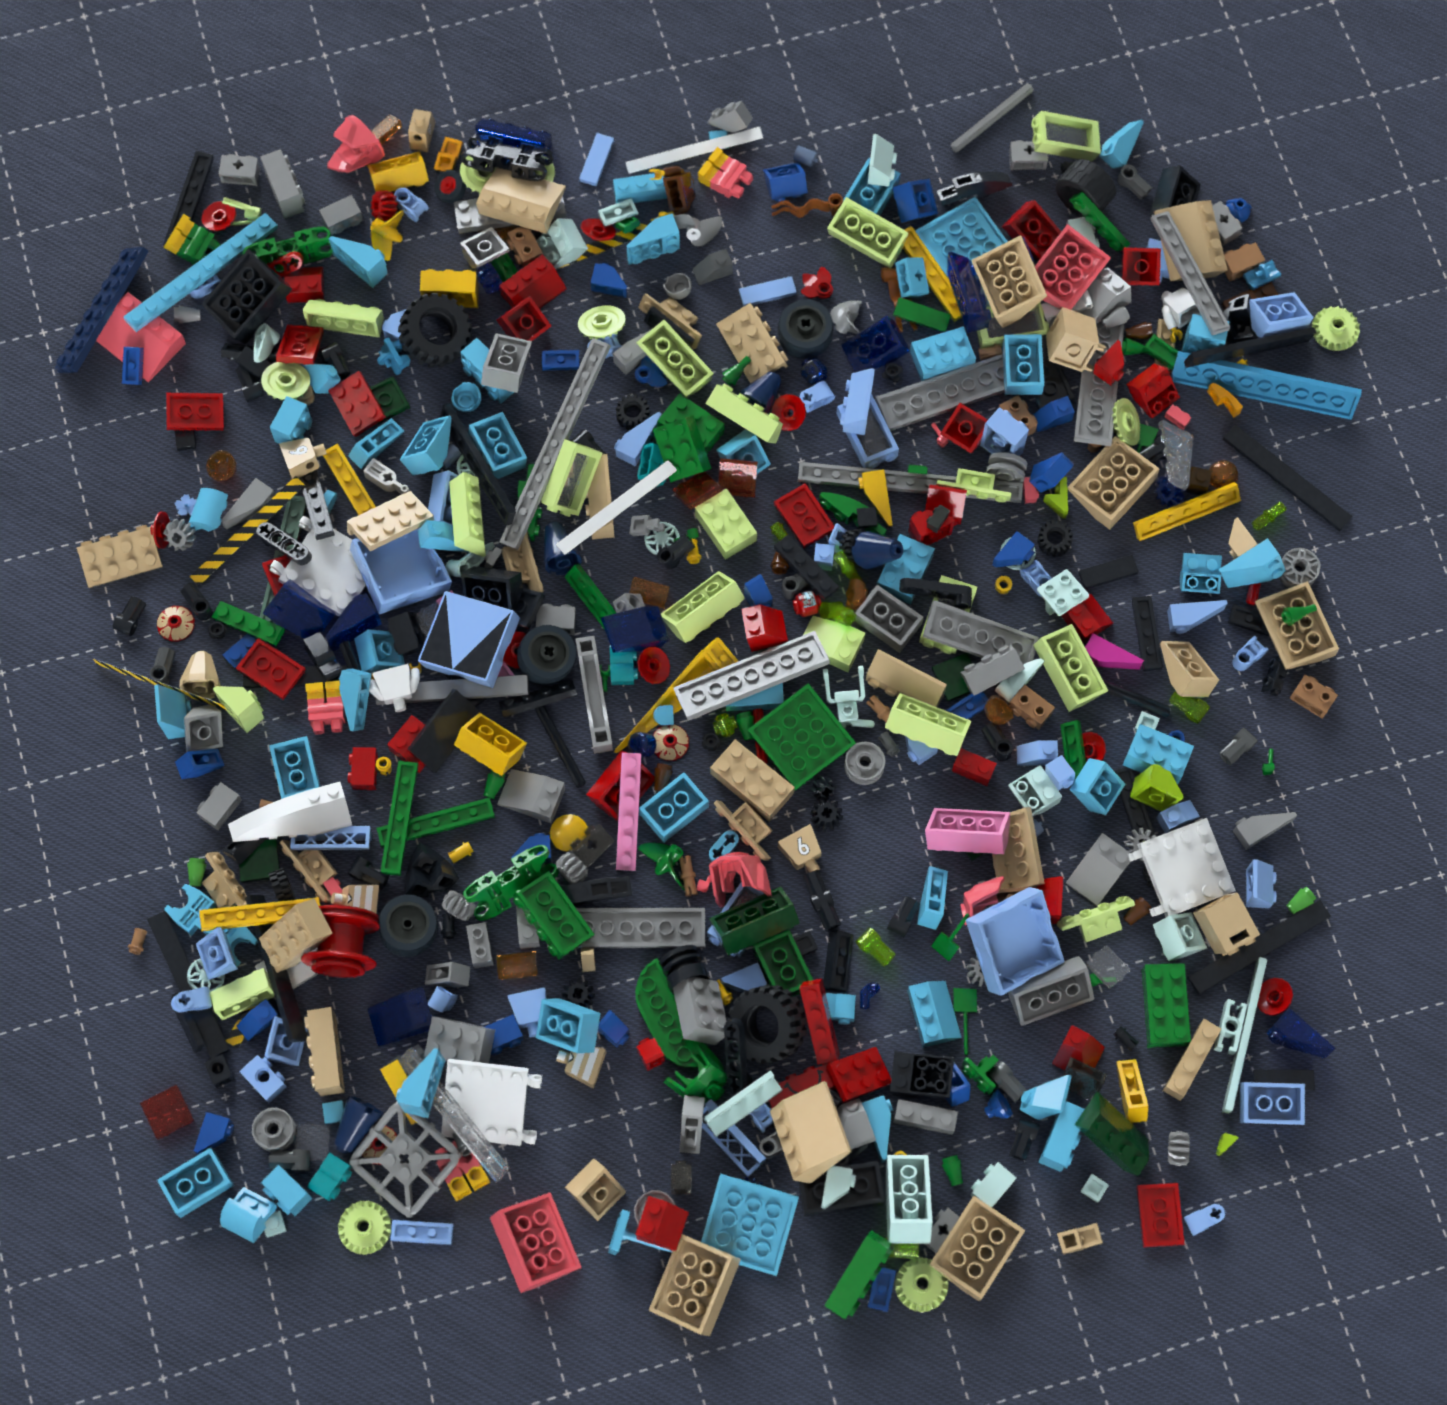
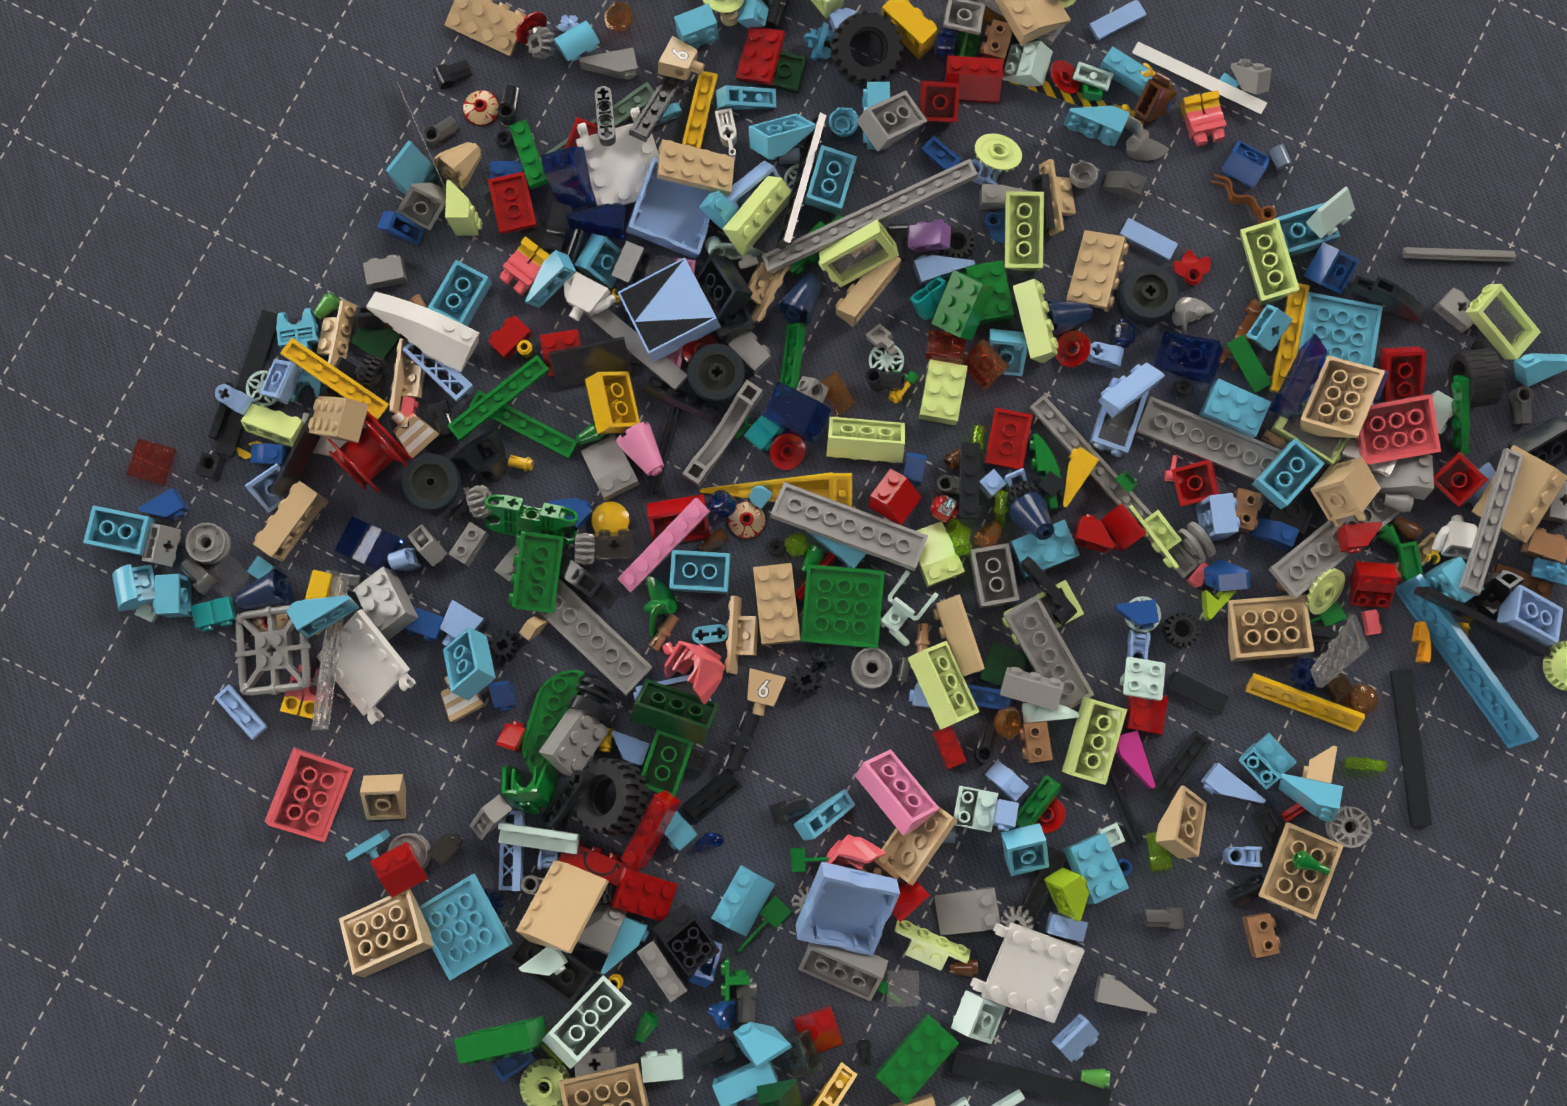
camera: 45 degrees right, 10 degrees up
medium nougat pin [128,928,147,955] -> none
sticker [190,476,305,586] -> none
light blue brick [239,1055,287,1103] -> none
yellowish green gear [338,1201,391,1255] -> none
clear orange slope [496,951,538,979] -> none
white sticker [556,461,677,555] -> none
blue slope [590,263,628,298] -> none
green cone [722,355,752,386] -> none
clear neon green piece [855,927,896,967] -> none
pearl dark grey piece [926,505,950,533] -> none
yellow axle [995,576,1012,594] -> none
tan container [1193,893,1260,956] -> none
green hand [1262,749,1275,775] -> none
none -> light grey brick [141,523,181,567]
none -> bright pink cone [616,422,664,477]
none -> medium lavender brick [908,219,951,253]

